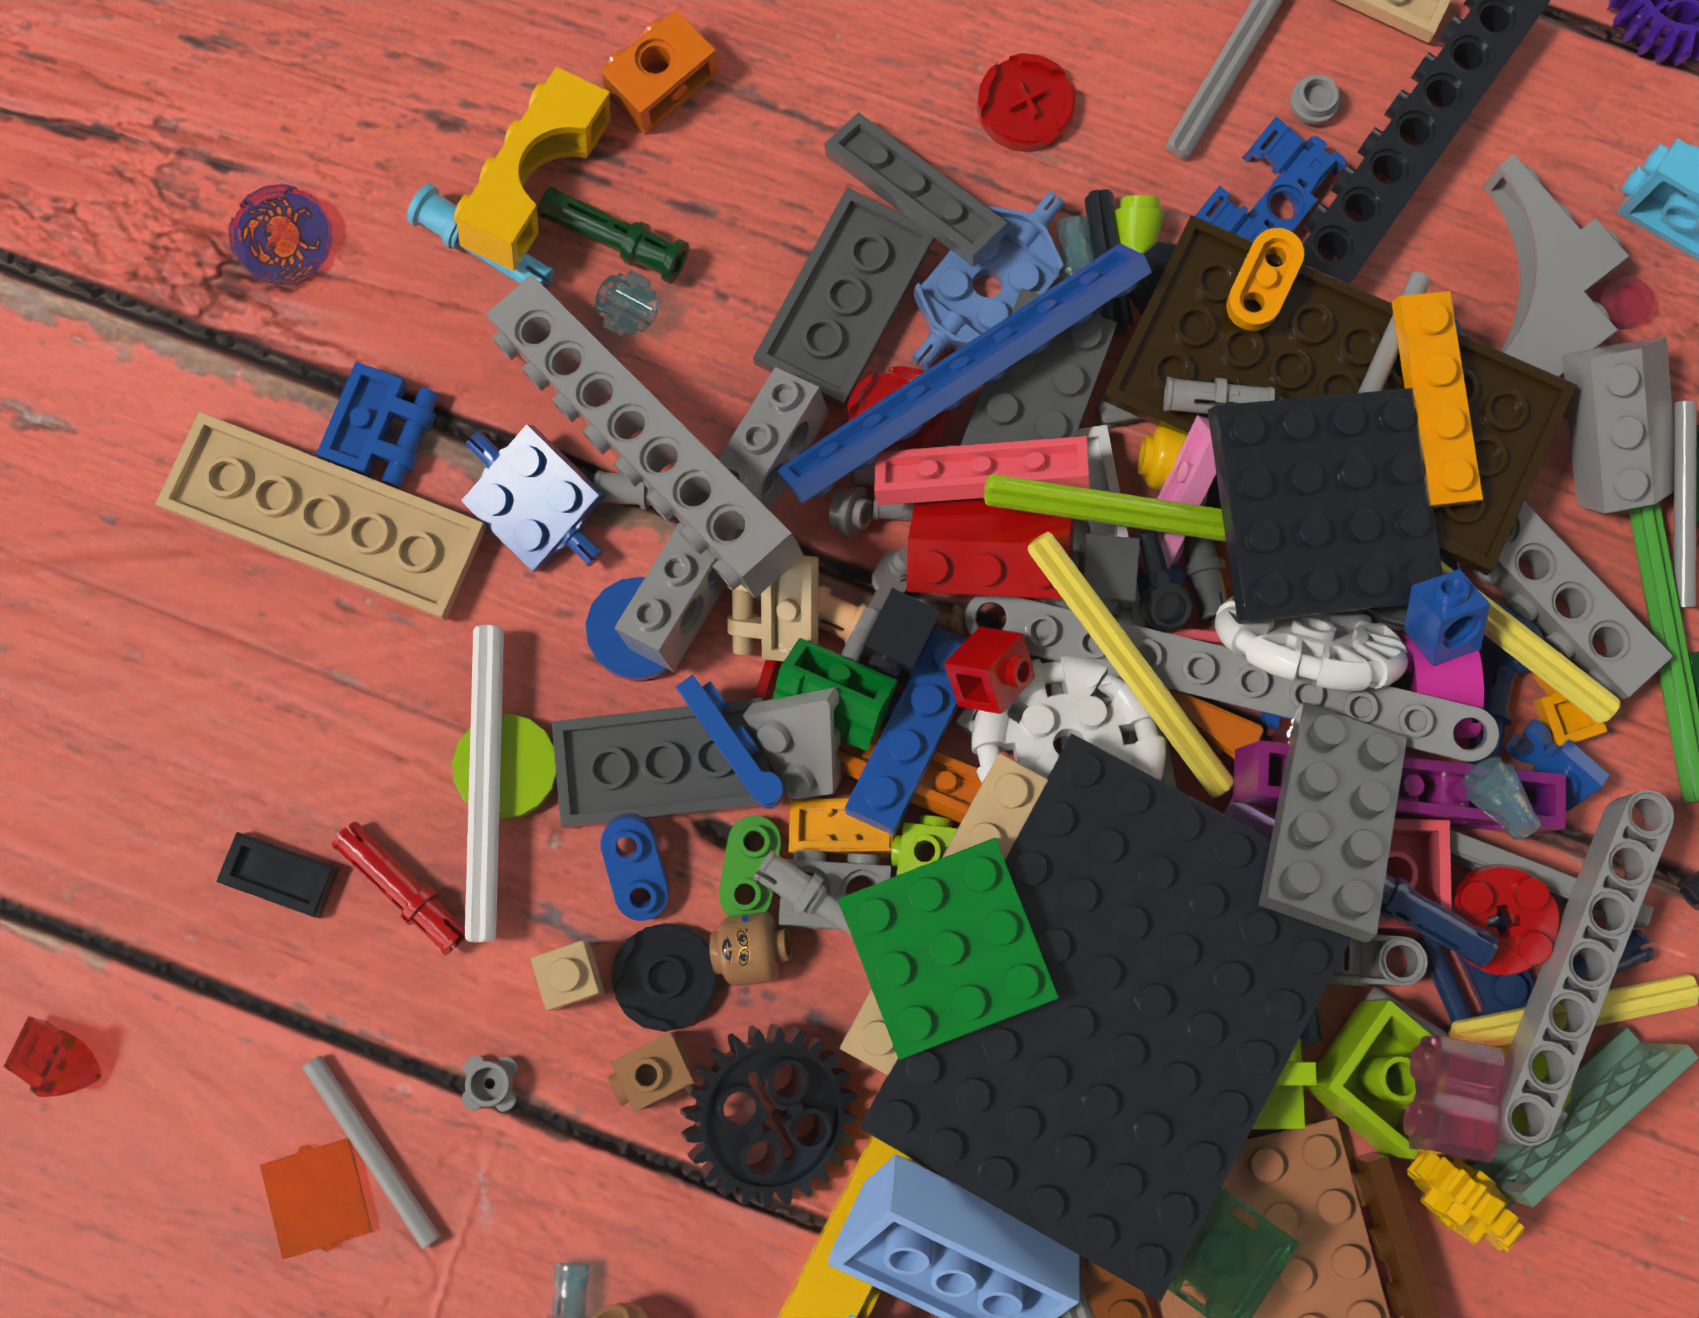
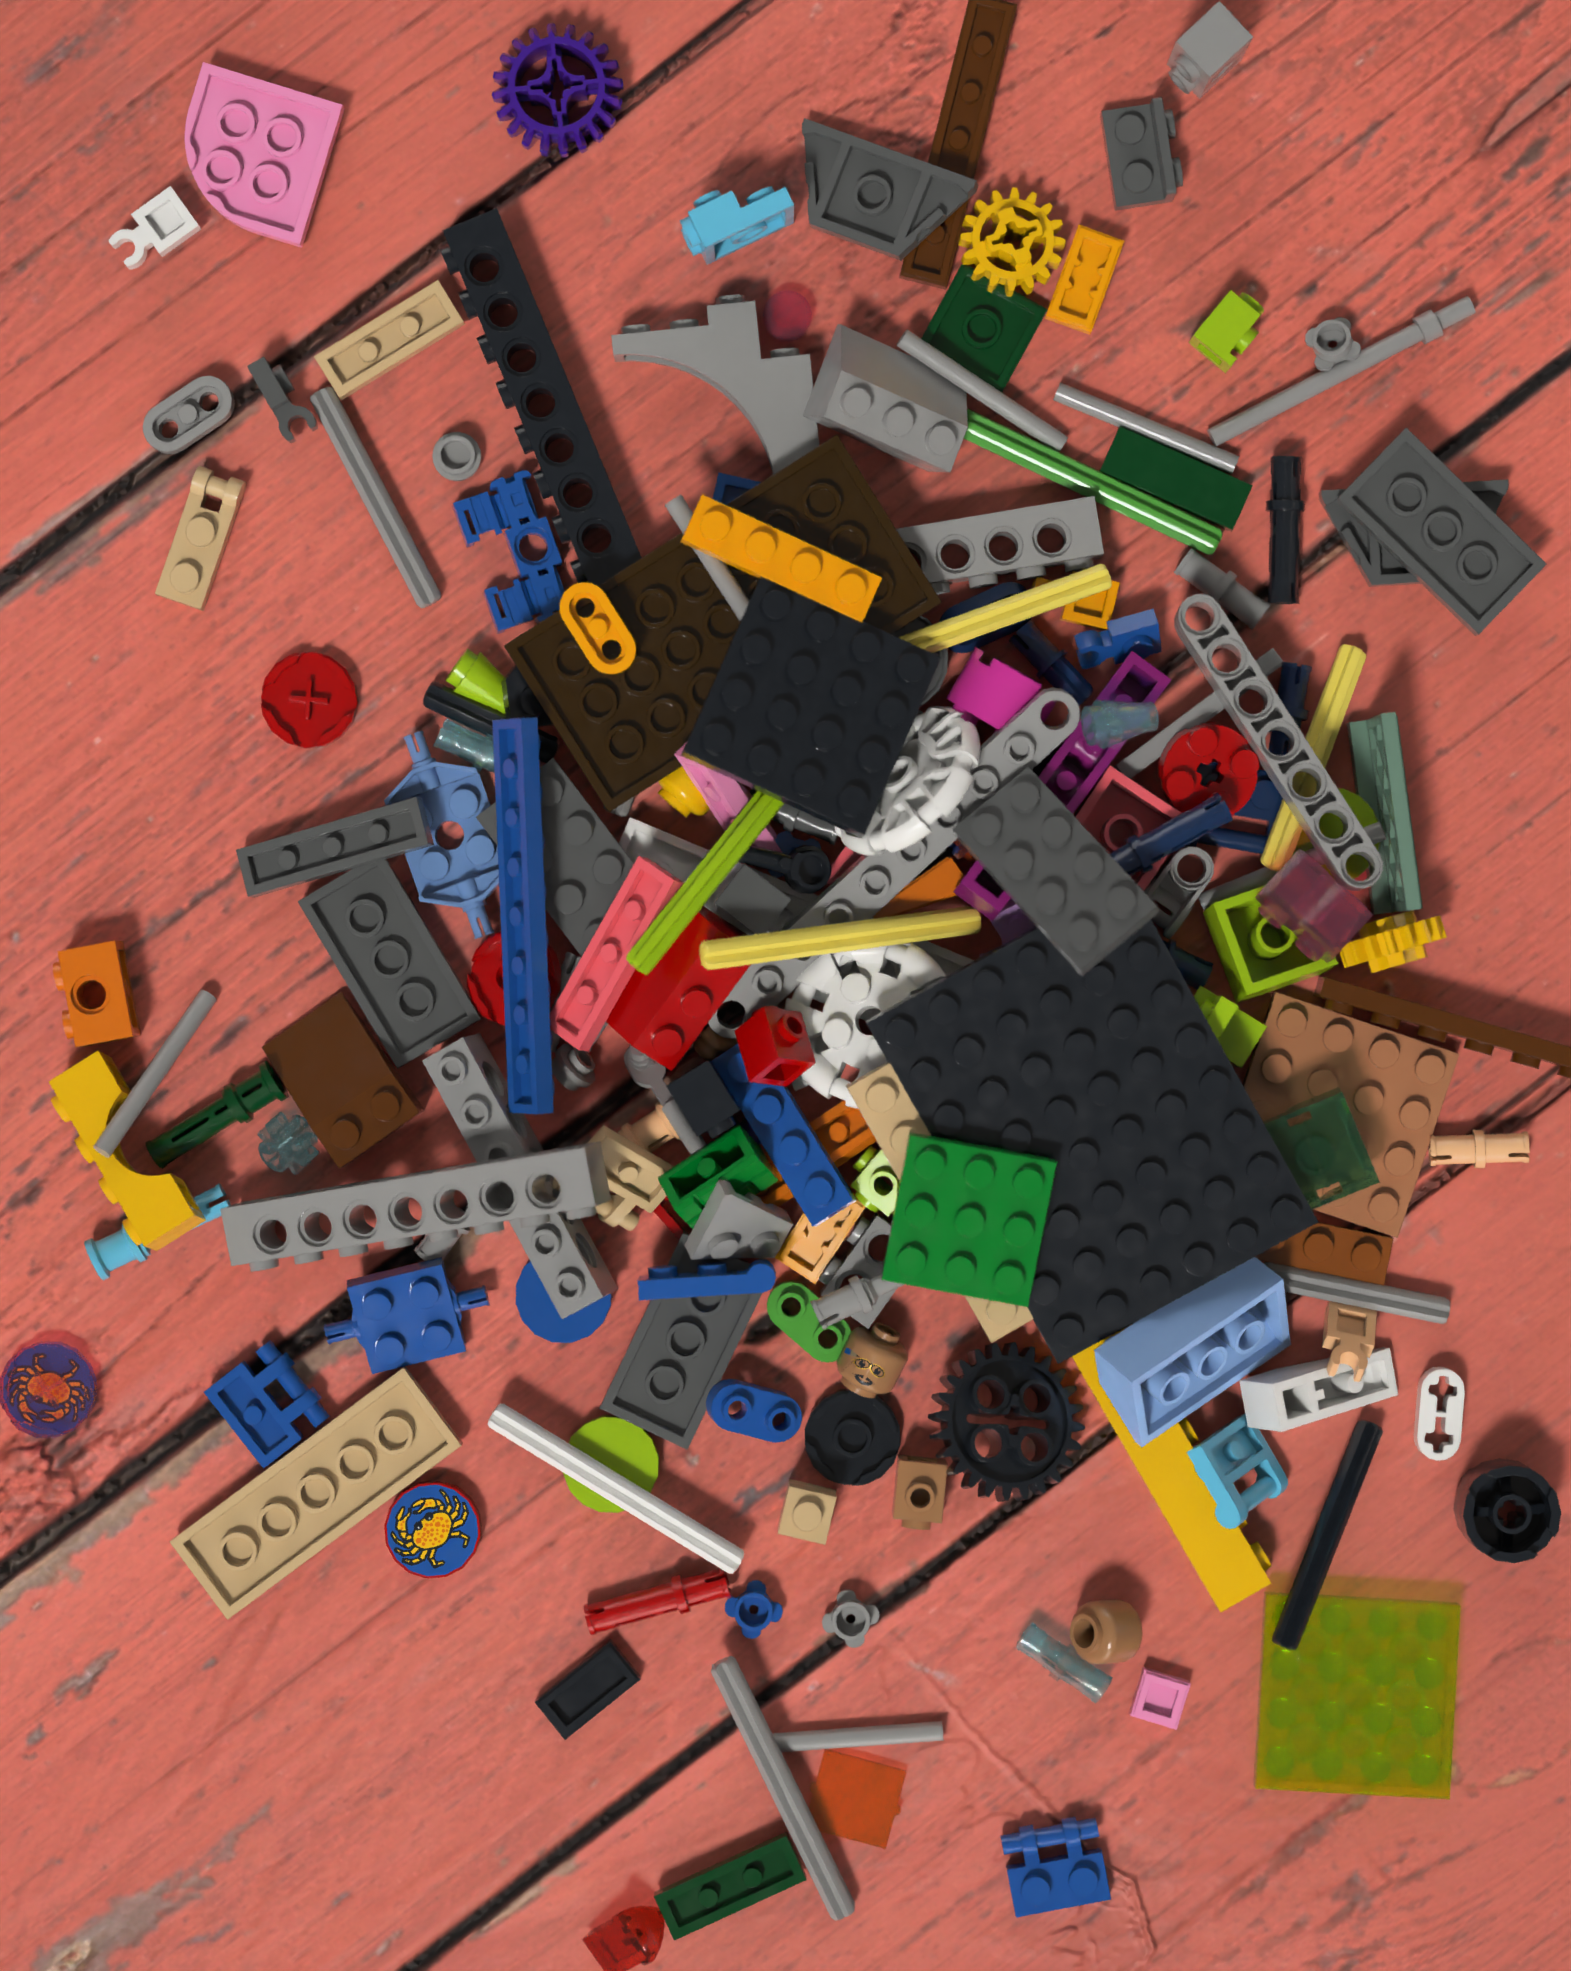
camera: 50 degrees left, 10 degrees up
light grey pin [1163,377,1275,414] -> none
blue brick [1404,569,1490,666] -> none
none -> light grey bar [93,990,217,1158]
none -> reddish brown slope [262,992,425,1168]
none -> tile [384,1481,481,1579]
none -> dark green plate [654,1832,807,1941]
none -> light grey axle [711,1656,855,1920]
none -> blue plate [725,1580,783,1639]
none -> light grey pin [1174,547,1271,630]

